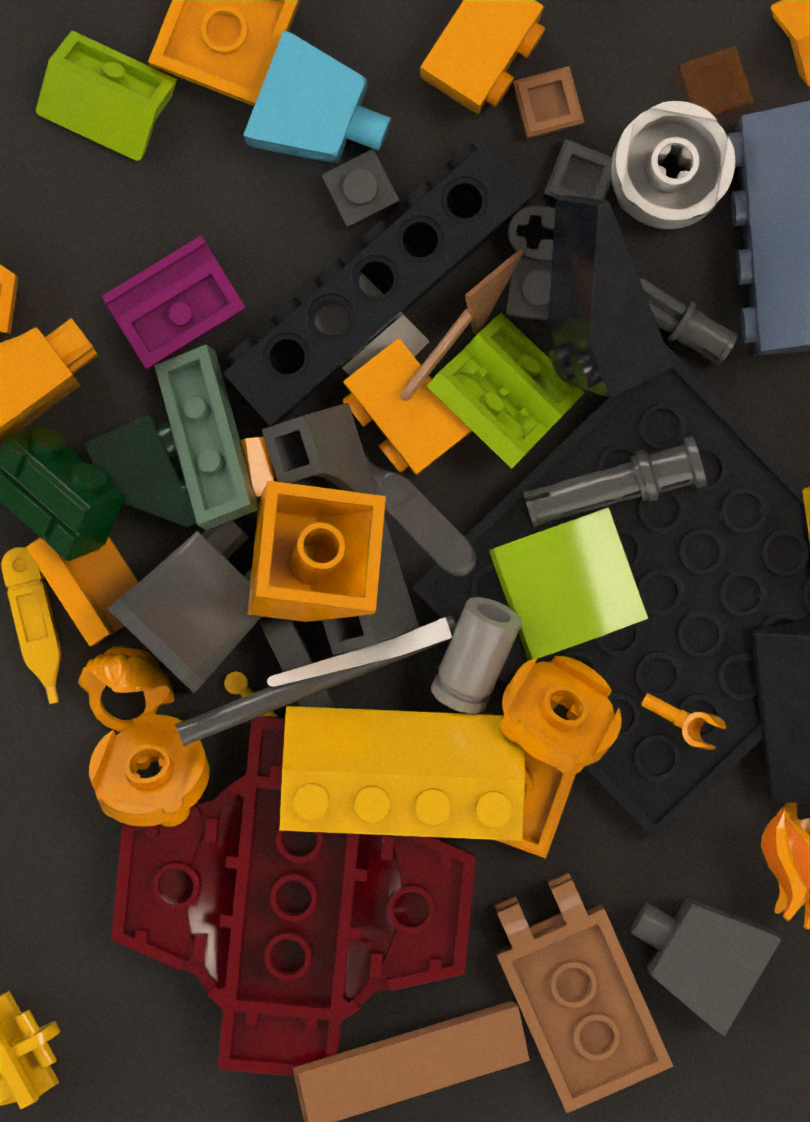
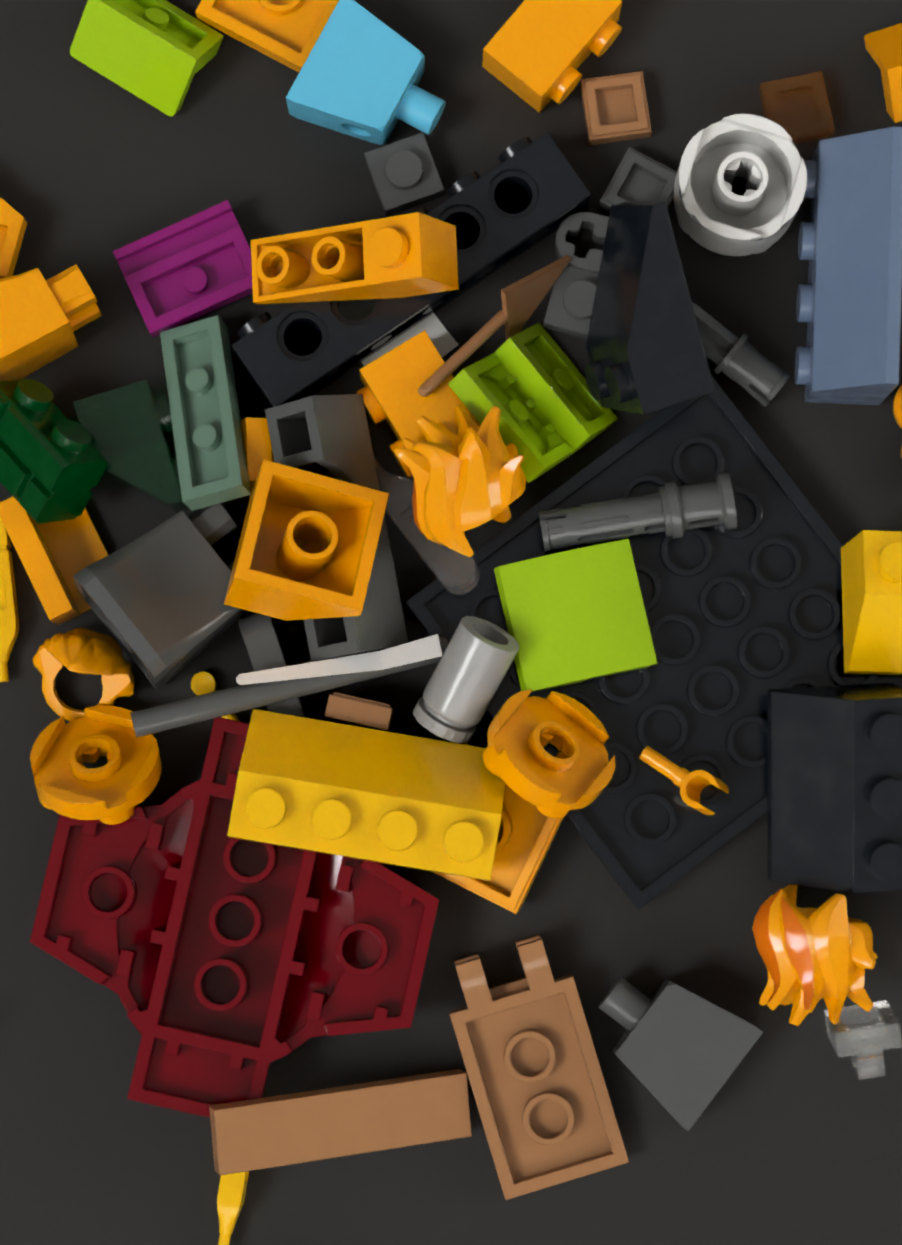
camera: 10 degrees right, 5 degrees down
none -> light orange slope [251,212,459,304]
none -> medium nougat tile [325,692,394,732]
none -> light orange hair [394,405,526,558]

